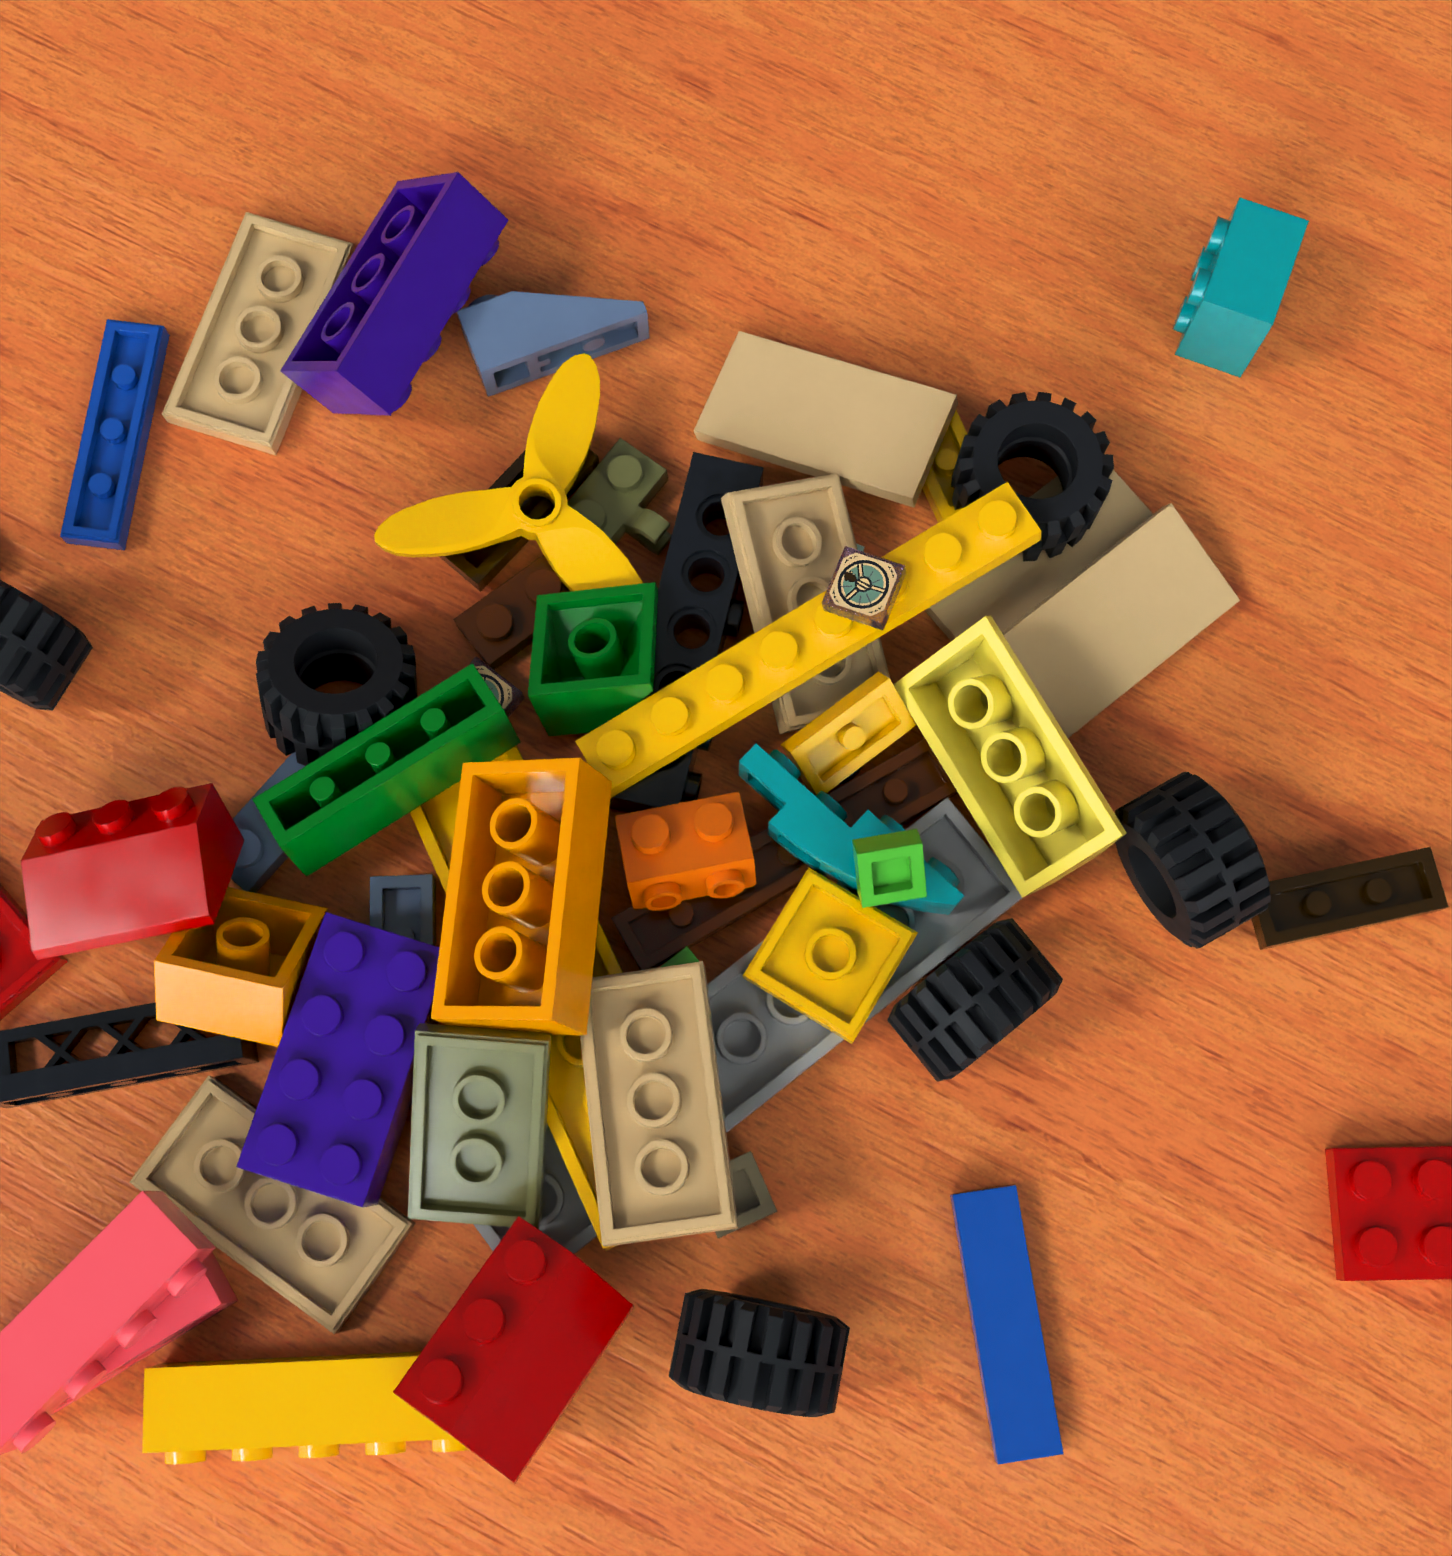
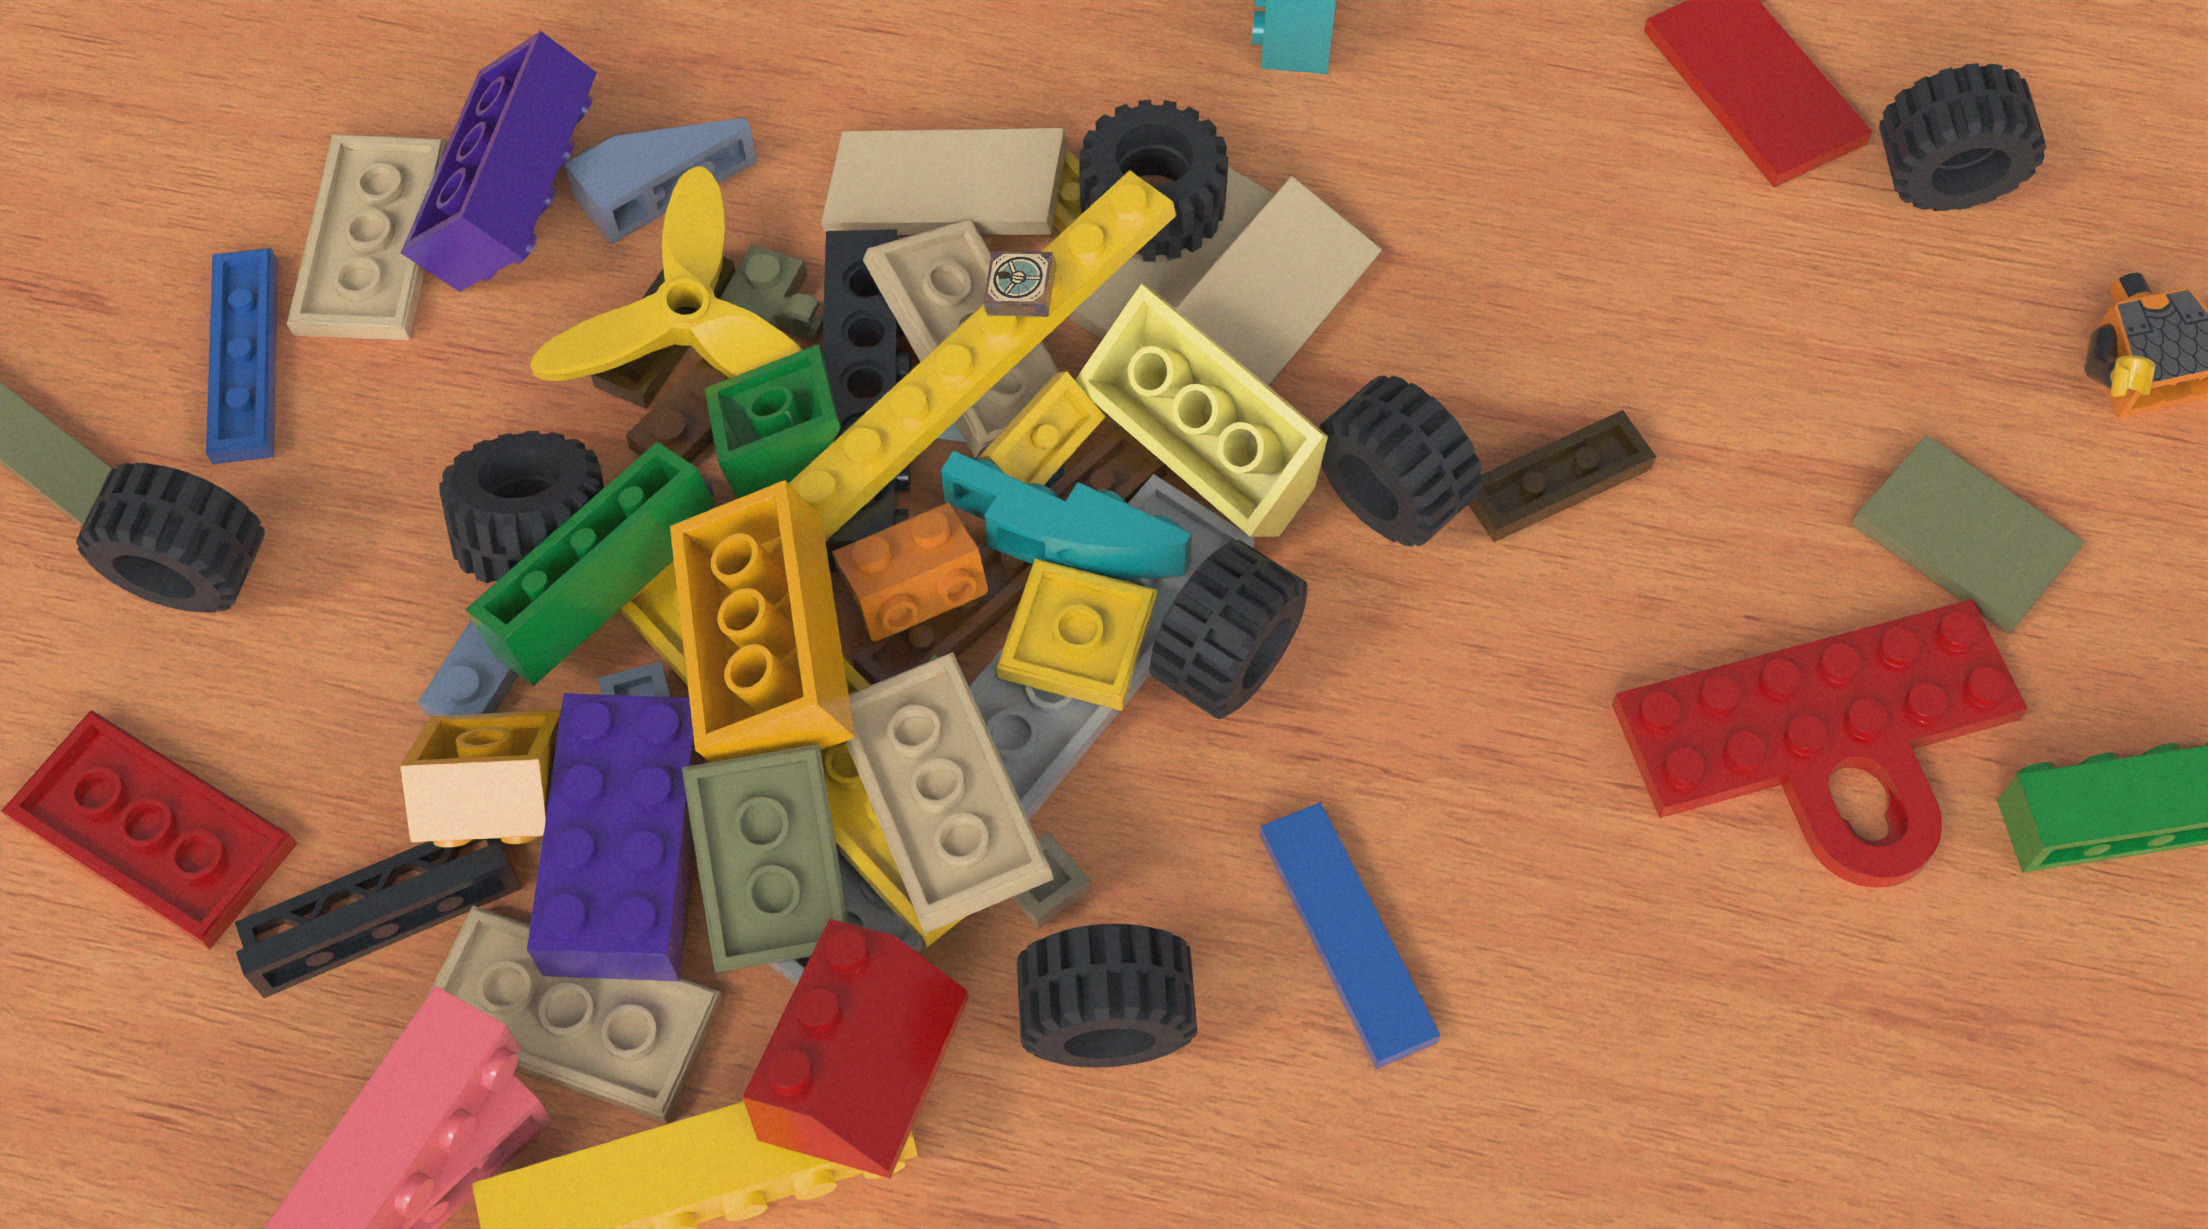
camera: 15 degrees left, 15 degrees down
slope [21,783,245,960] -> none
bright green plate [852,829,927,908] -> none

